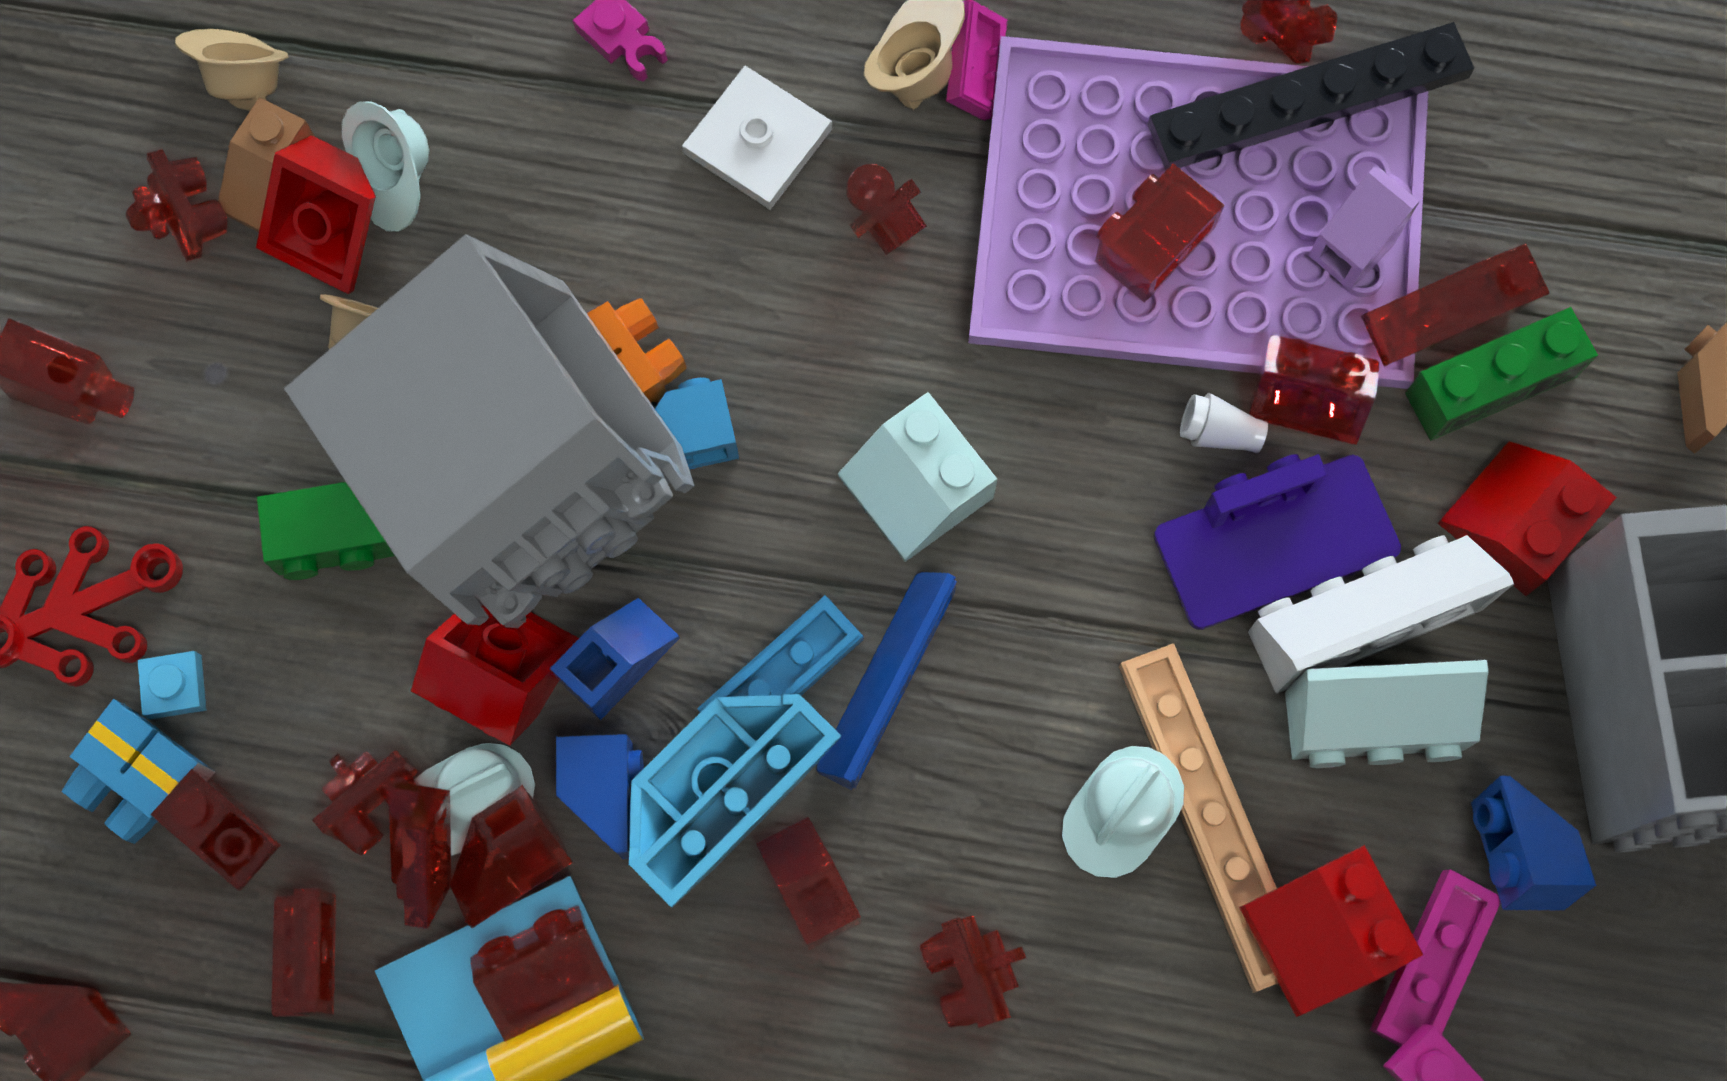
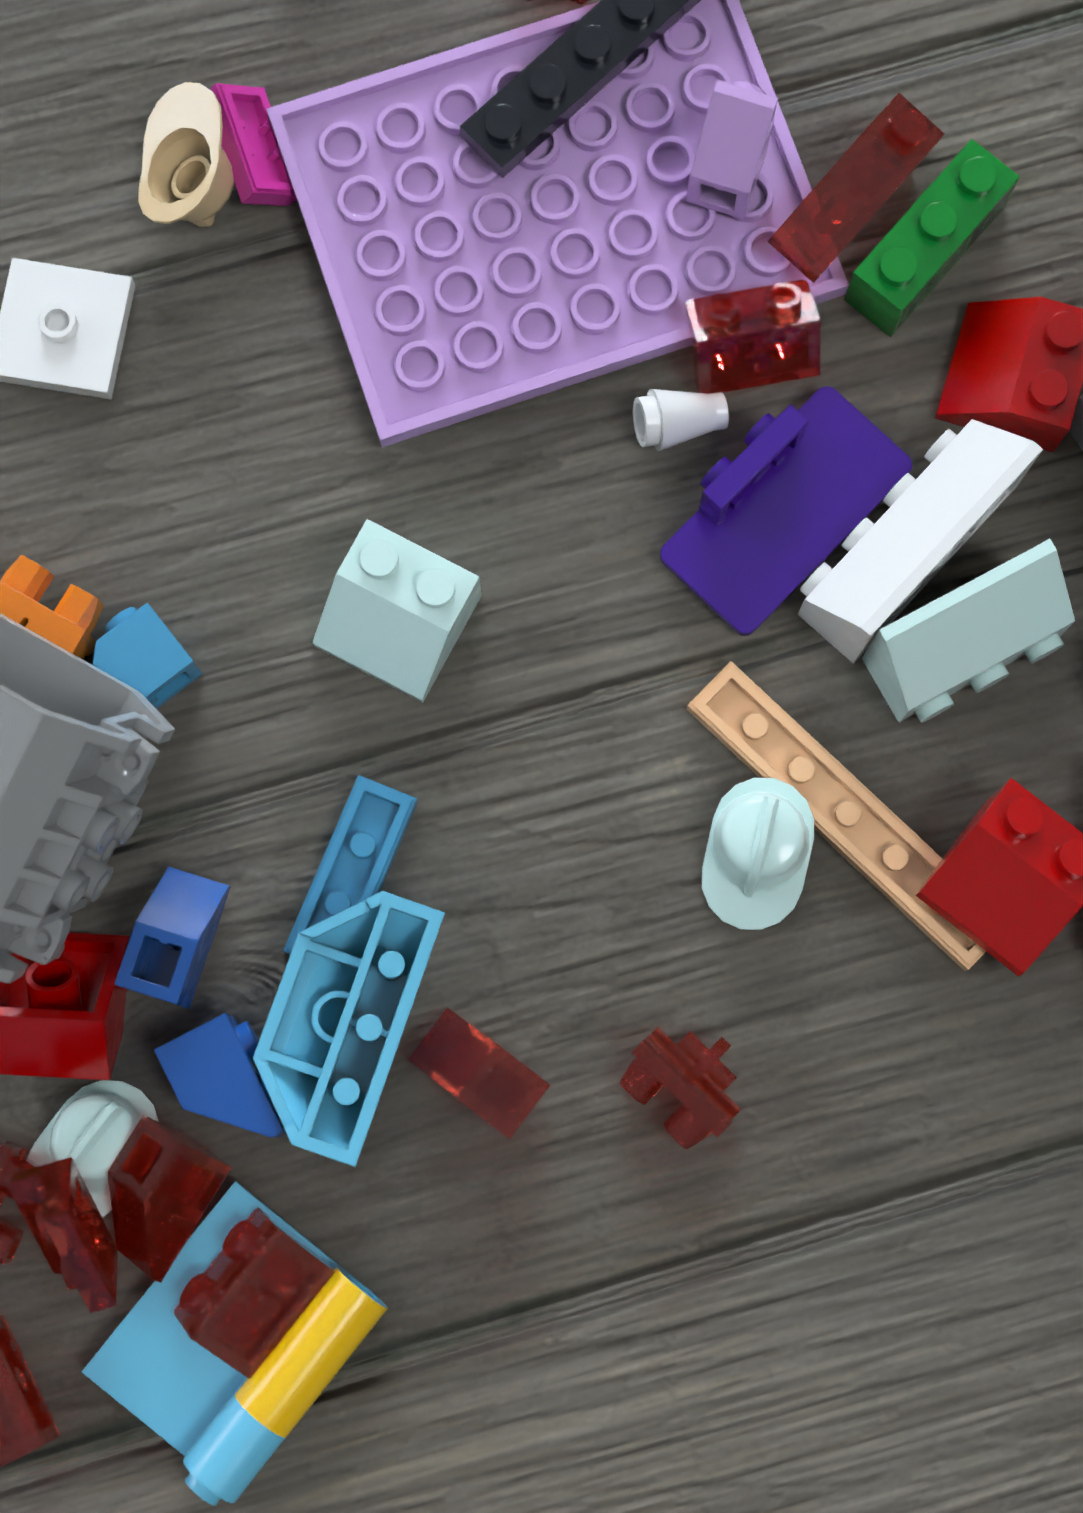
camera: 25 degrees left, 5 degrees up
blue slope [816,572,957,790] -> none
clear red hips [846,164,927,255] -> none
clear red brick [1095,163,1224,303] -> none

